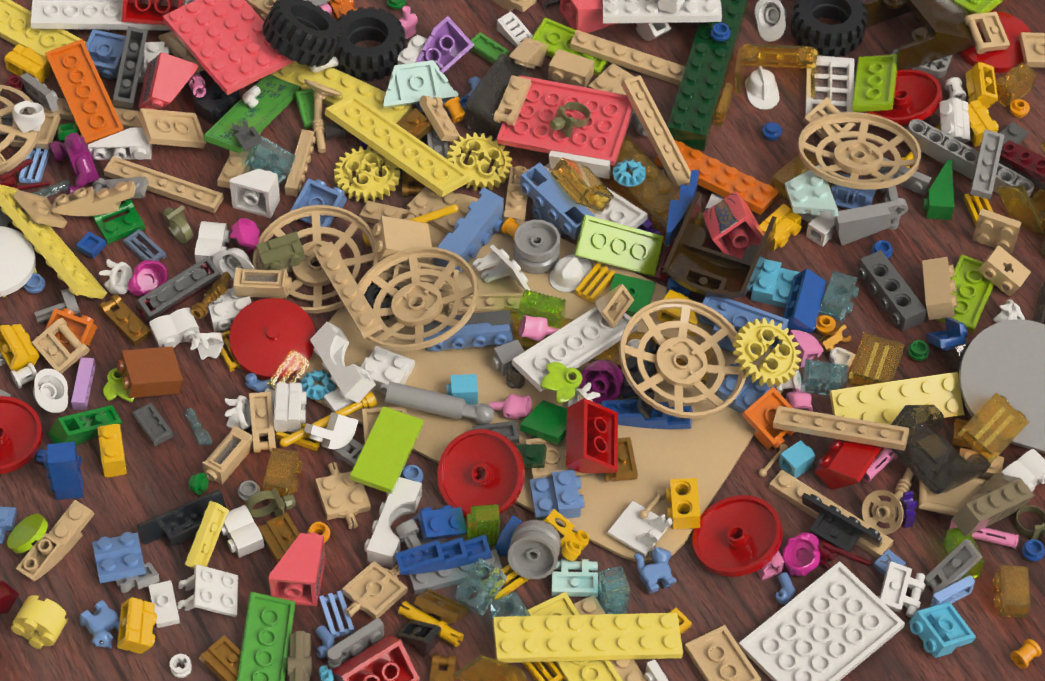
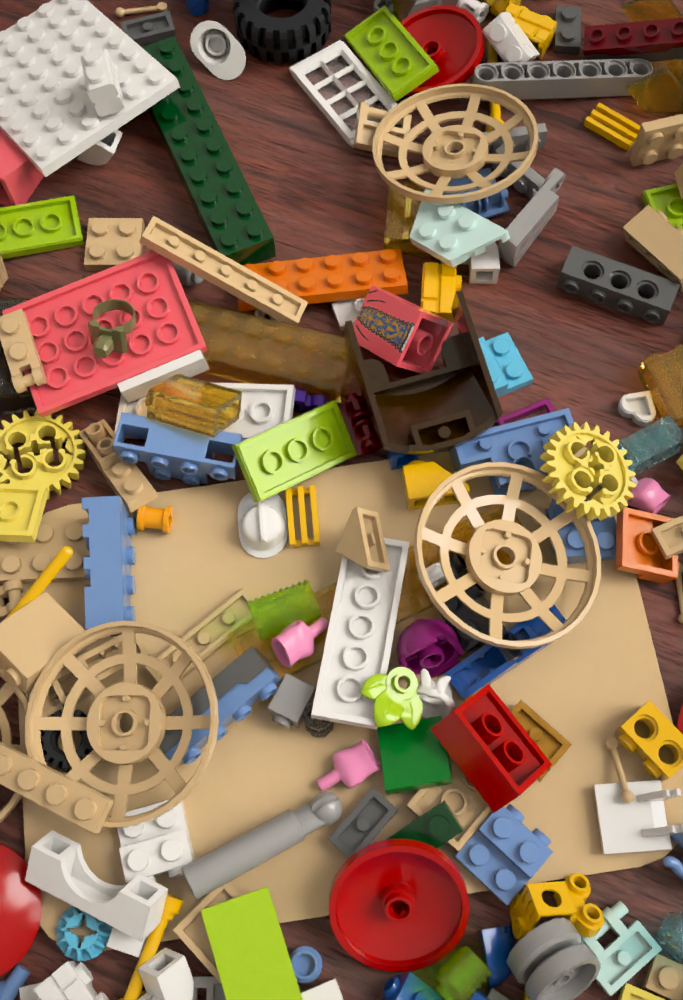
camera: 35 degrees left, 15 degrees up
clear yellow tile [267,349,311,390] -> none
medium azure brick [446,374,478,405] -> none
white plate [473,245,531,293] -> none
light grey wheel [514,220,560,274] -> none
tan brick [548,49,594,87] -> none
tan plate [569,30,686,86] -> none
green plate [609,273,656,316] -> none
medium azure gear [613,159,646,187] -> none
blue slope [665,170,699,246] -> none
blue plate [711,23,730,41] -> none
clear yellow tile [715,83,734,126] -> none
clear yellow windscreen [735,44,820,98] -> none
white piece [745,66,779,110] -> none
blue plate [762,122,782,141] -> none
blue brick [783,268,826,333] -> none
bright pink brick [790,330,824,368] -> none
light orange plate [815,315,836,335] -> none
pearl gold plate [817,324,852,352] -> none
clear light blue brick [819,270,860,322] -> none
blue plate [872,240,893,259] -> none
green slope [923,160,954,220] -> none
light grey plate [970,129,1004,200] -> none

